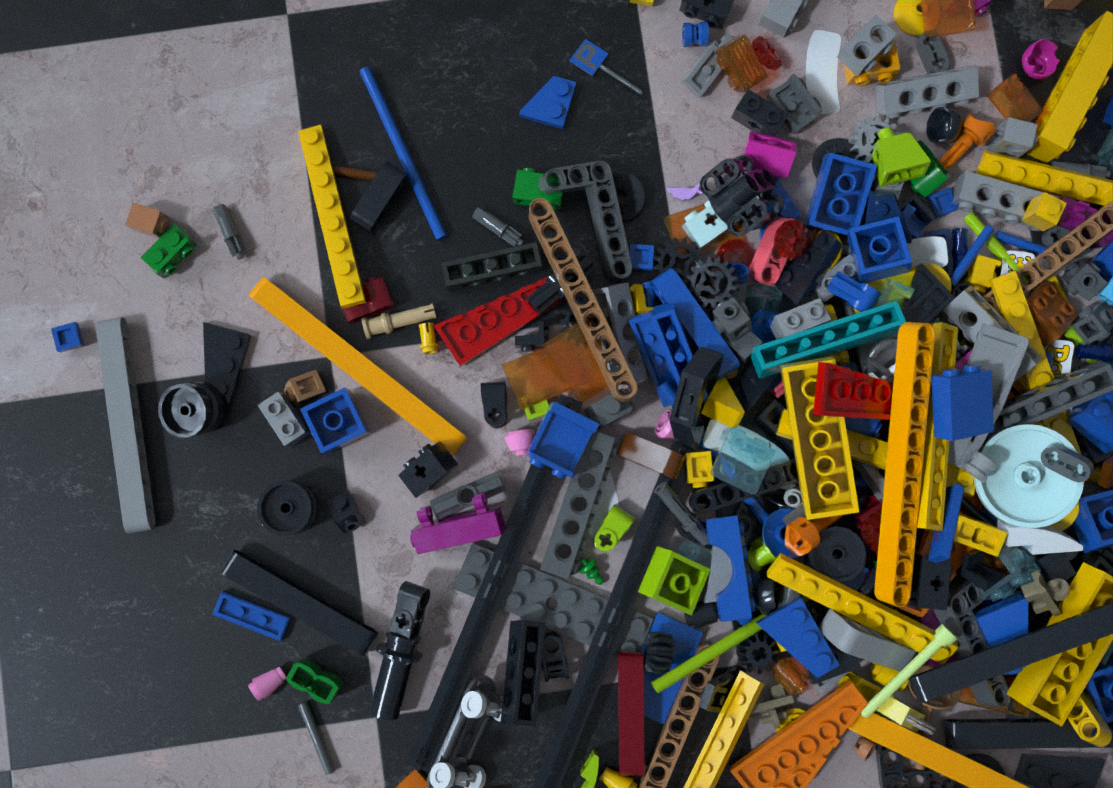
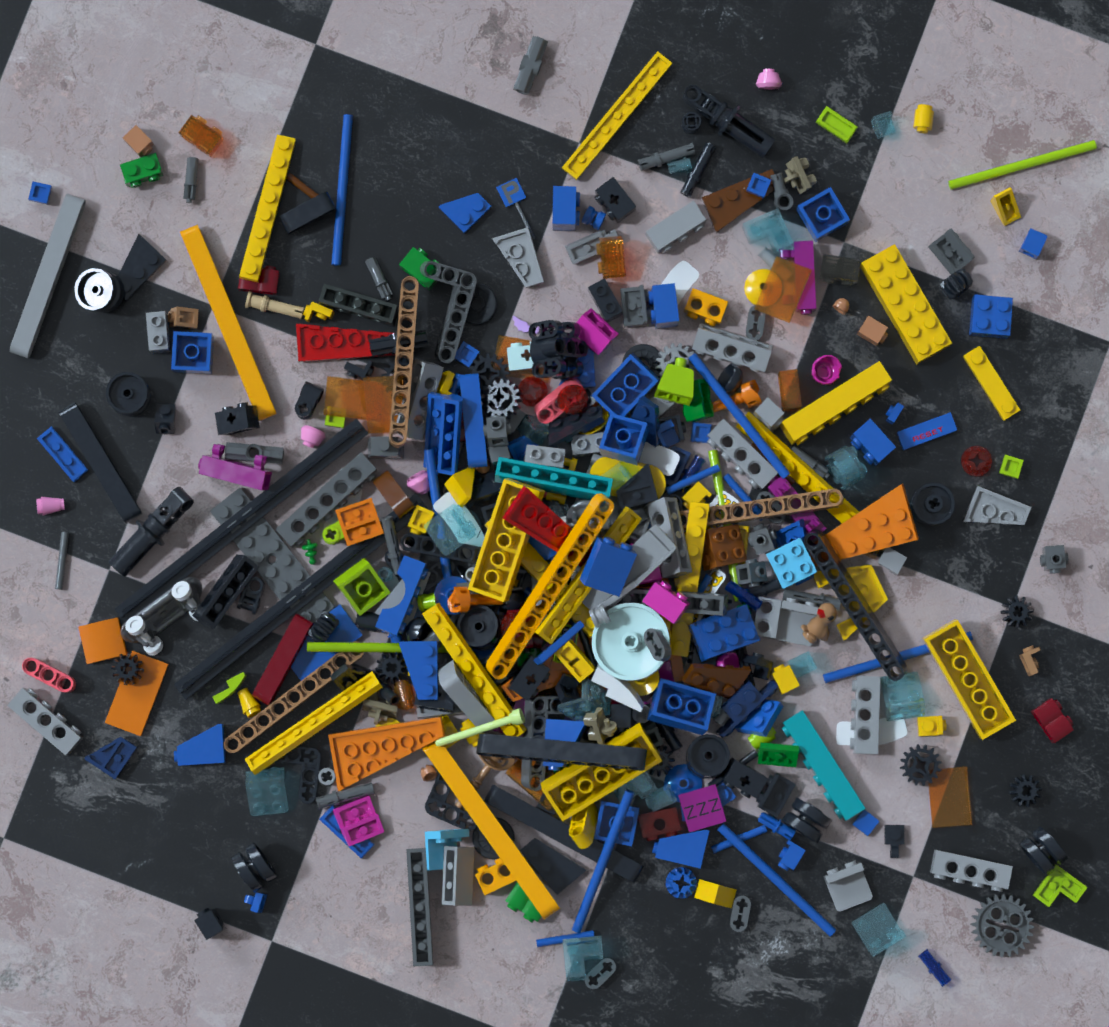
camera: 30 degrees right, 0 degrees up
green brick [286,659,344,704] -> none
yellow pin [419,323,439,354] -> none
blue panel [525,402,599,480] -> none
black slope [669,346,724,449] -> none
blue plate [731,262,749,284] -> none
clear red gear [752,36,782,71] -> none
blue piece [826,271,881,312] -> none
light grey brick [837,15,897,77] -> none
light yellow piece [876,695,936,735] -> none
yellow brick [1021,192,1067,231] -> none
none -> clear orange brick [178,115,224,157]
none -> yellow bracket [303,302,334,322]
none -> orange slope [335,498,384,546]
none -> black pin [377,677,400,706]
none -> light grey wing [492,227,545,288]
none -> blue brick [552,186,580,231]
none -> dark pink brick [642,581,690,624]
none -> blue brick [648,283,679,329]
none -> blue piece [688,353,790,479]

